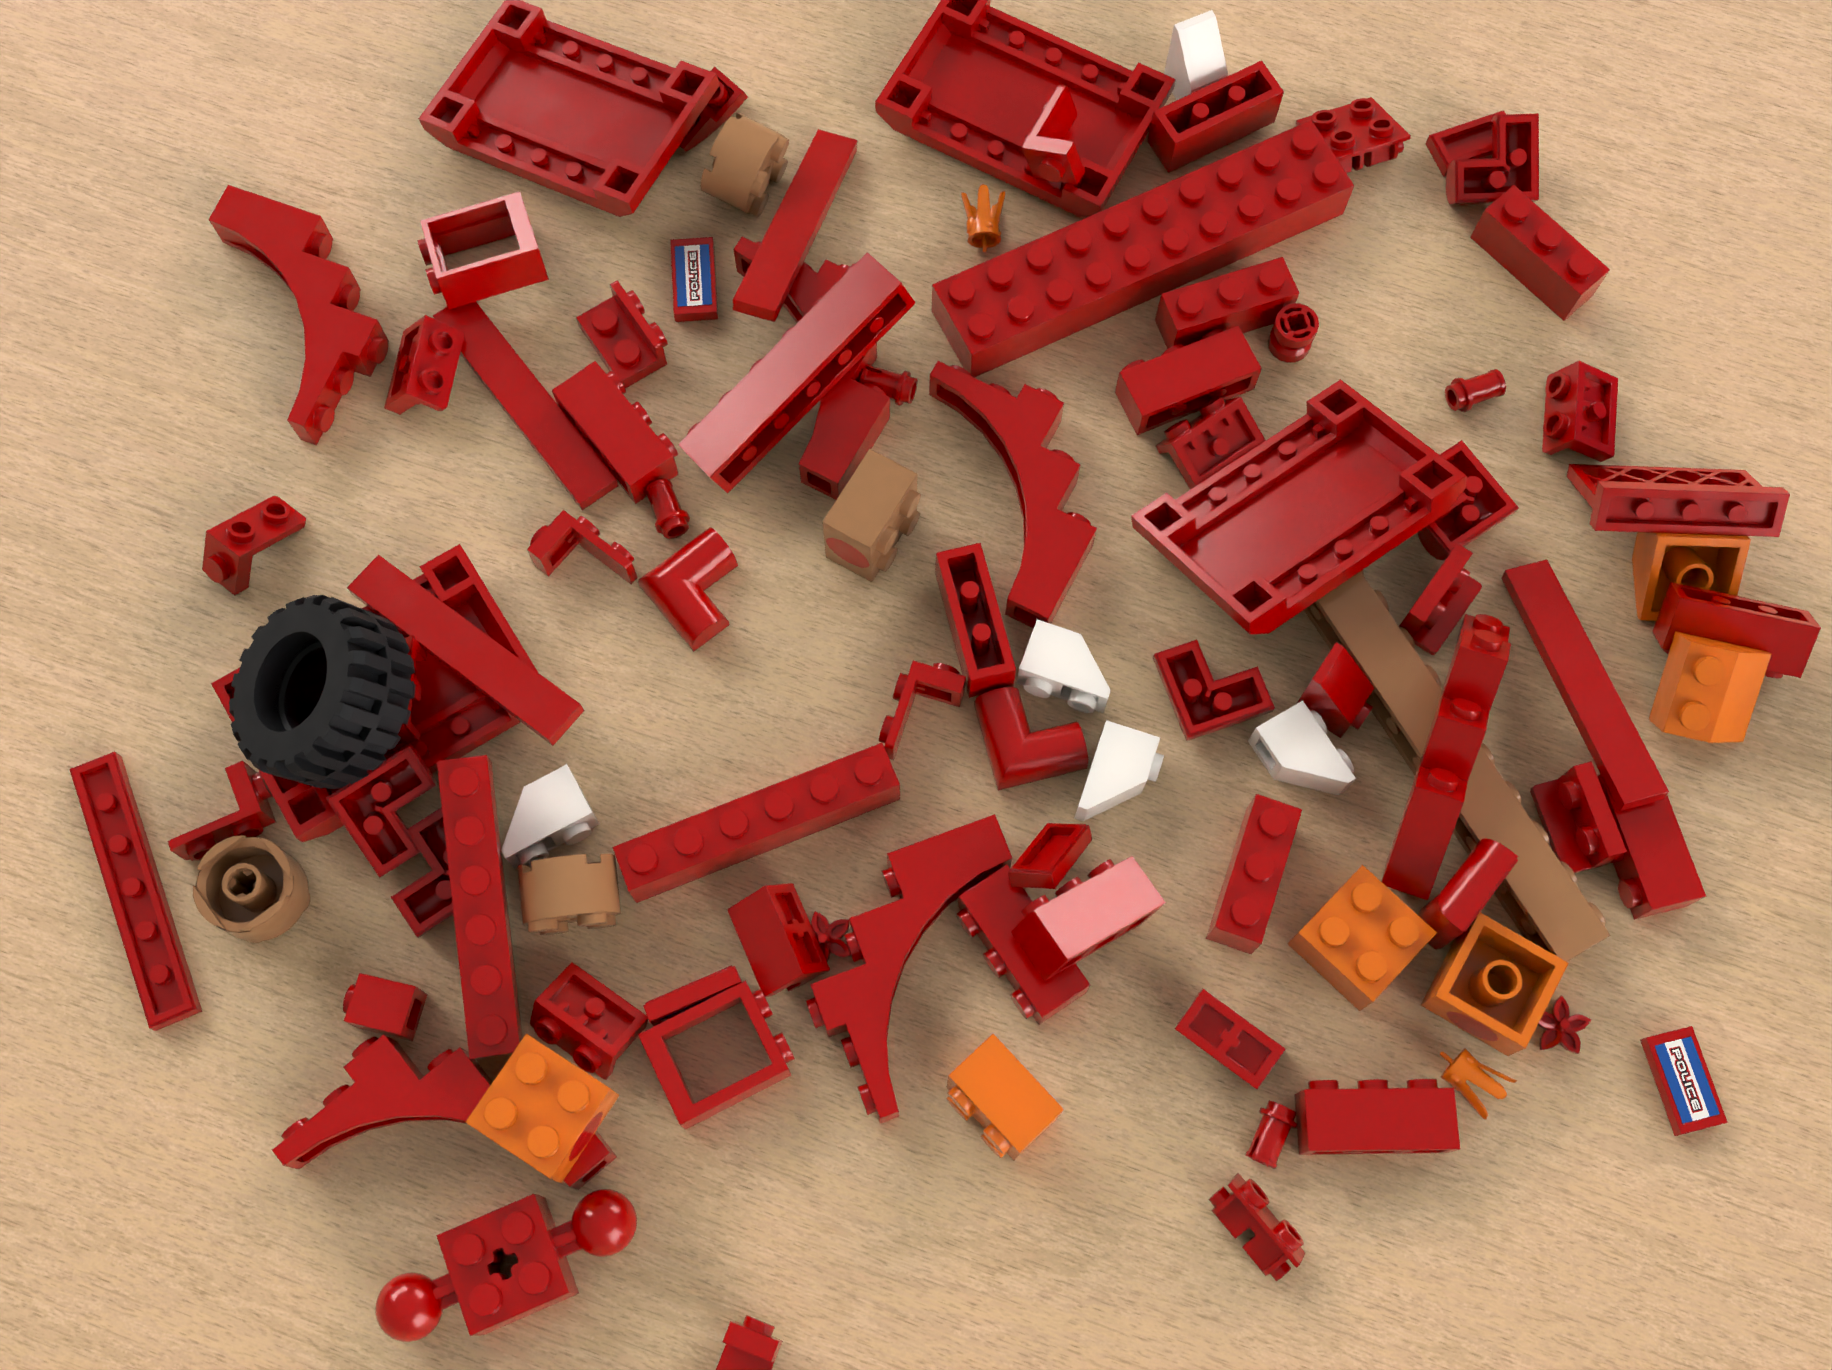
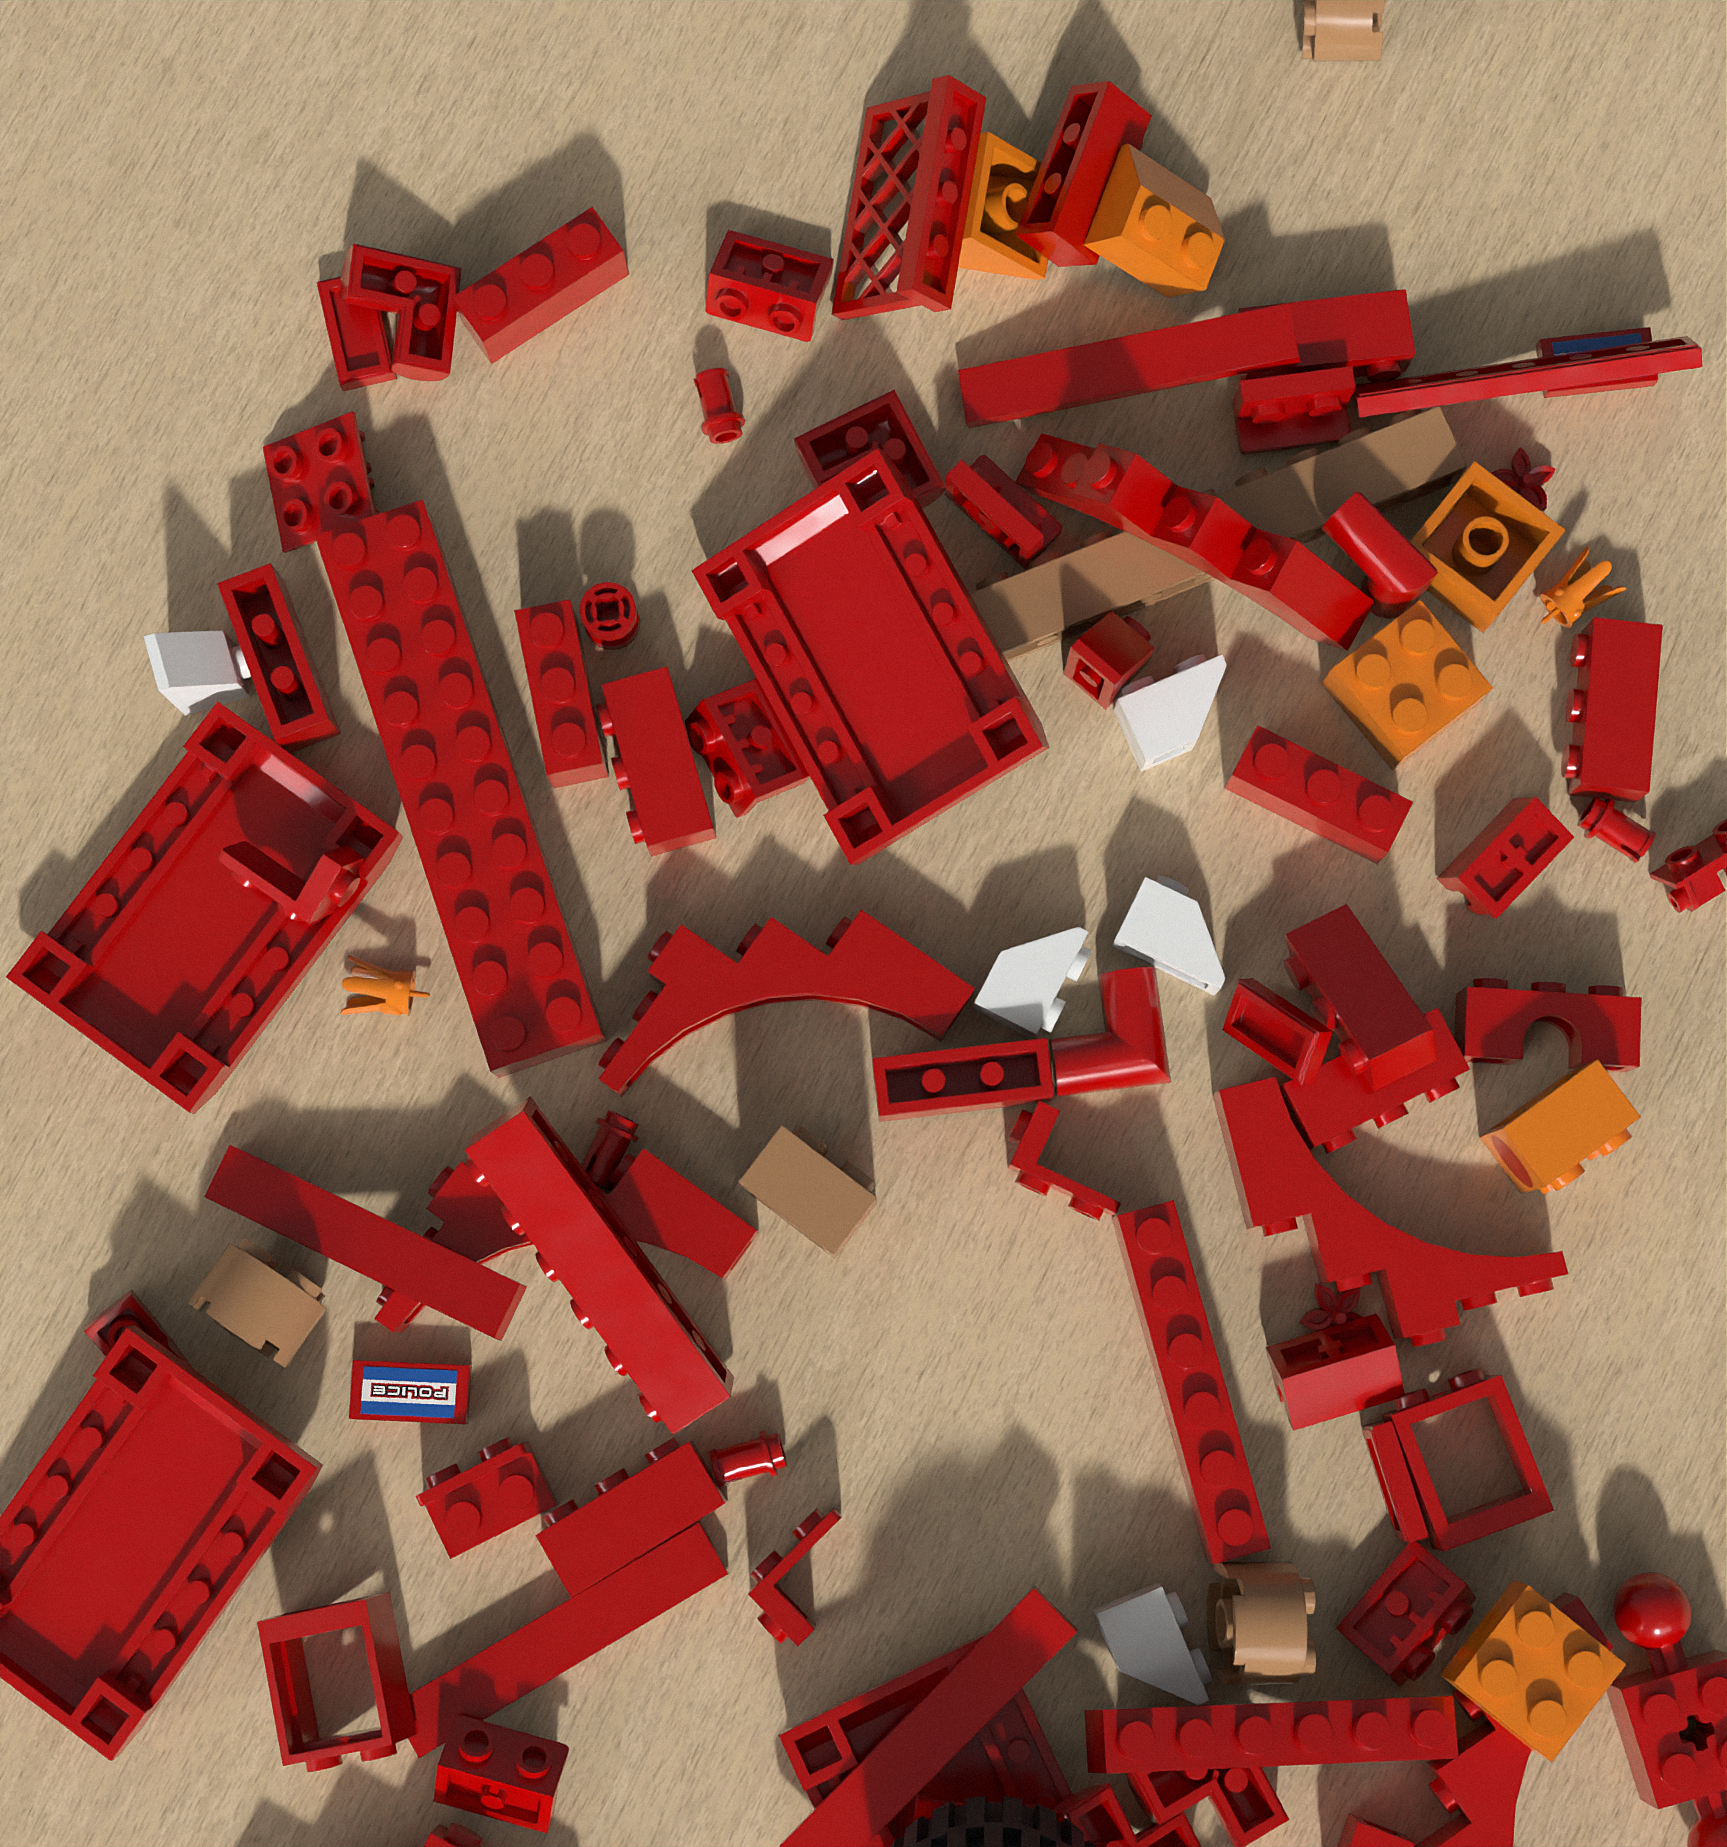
camera: 80 degrees left, 10 degrees up
red brick [638,527,738,652] -> none
red brick [1153,639,1275,741] -> none
none -> red tile [1353,336,1703,417]
none -> red arch [1454,978,1642,1072]

